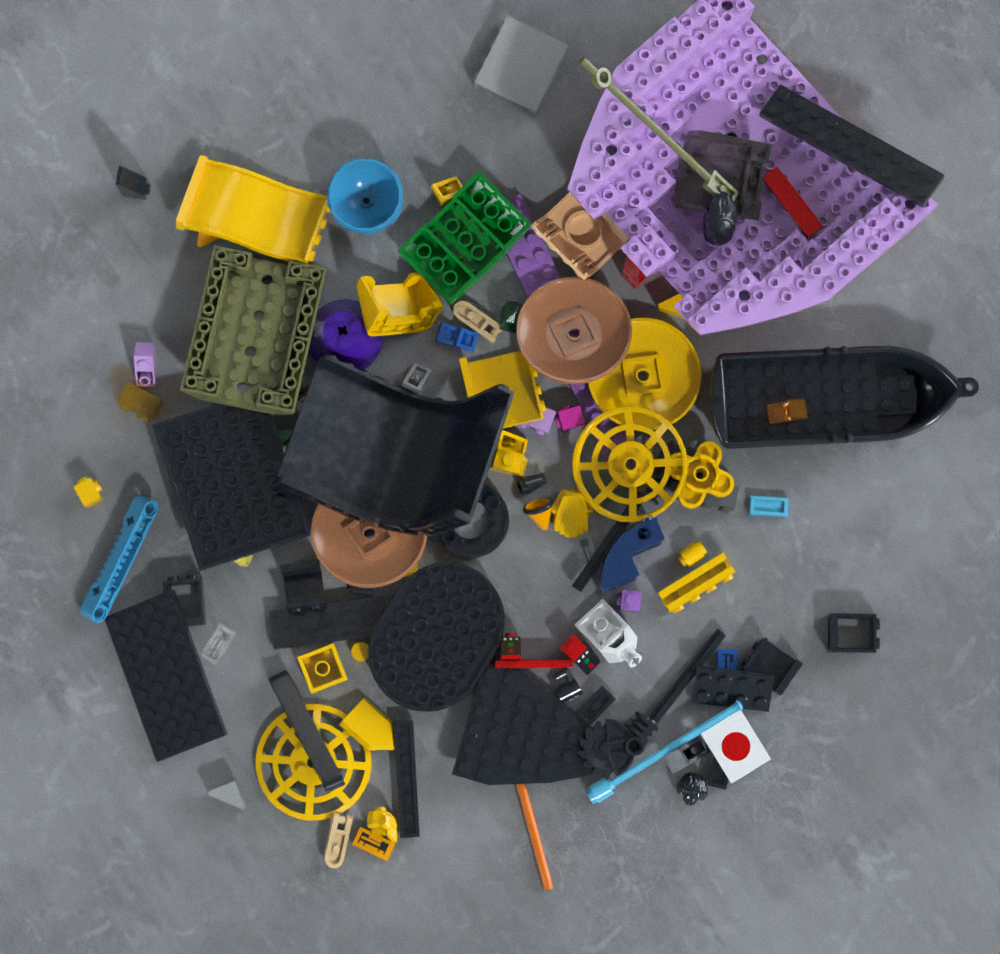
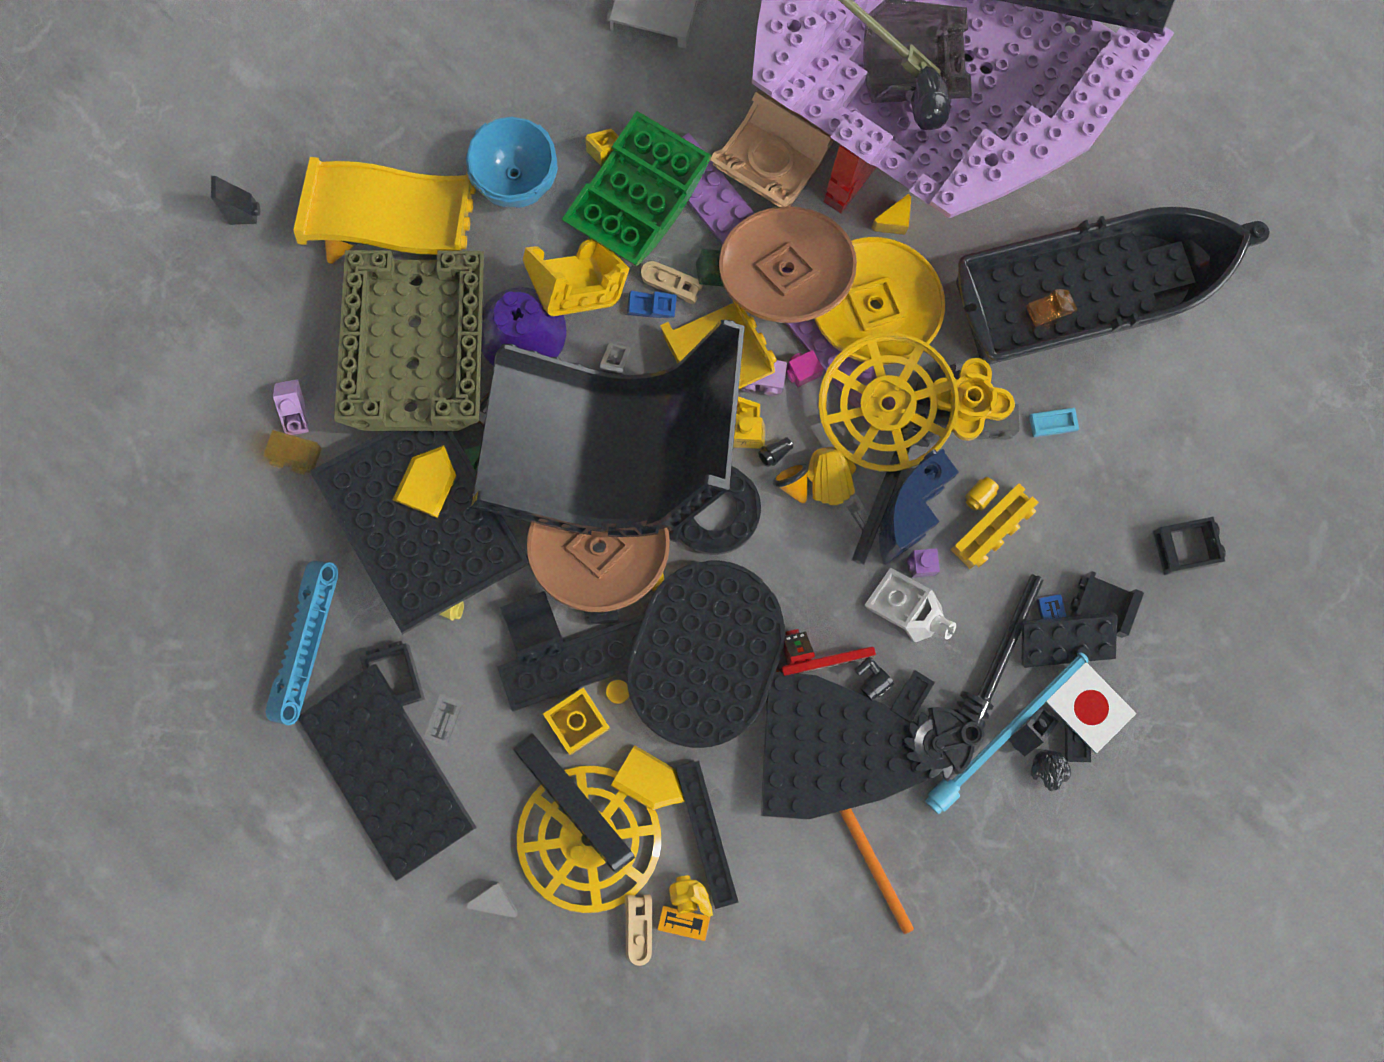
camera: 20 degrees left, 5 degrees down
yellow brick [73,477,104,508] -> none
slope [560,634,601,676] -> none
red tile [761,166,823,239] -> none
none -> yellow tile [393,446,456,518]

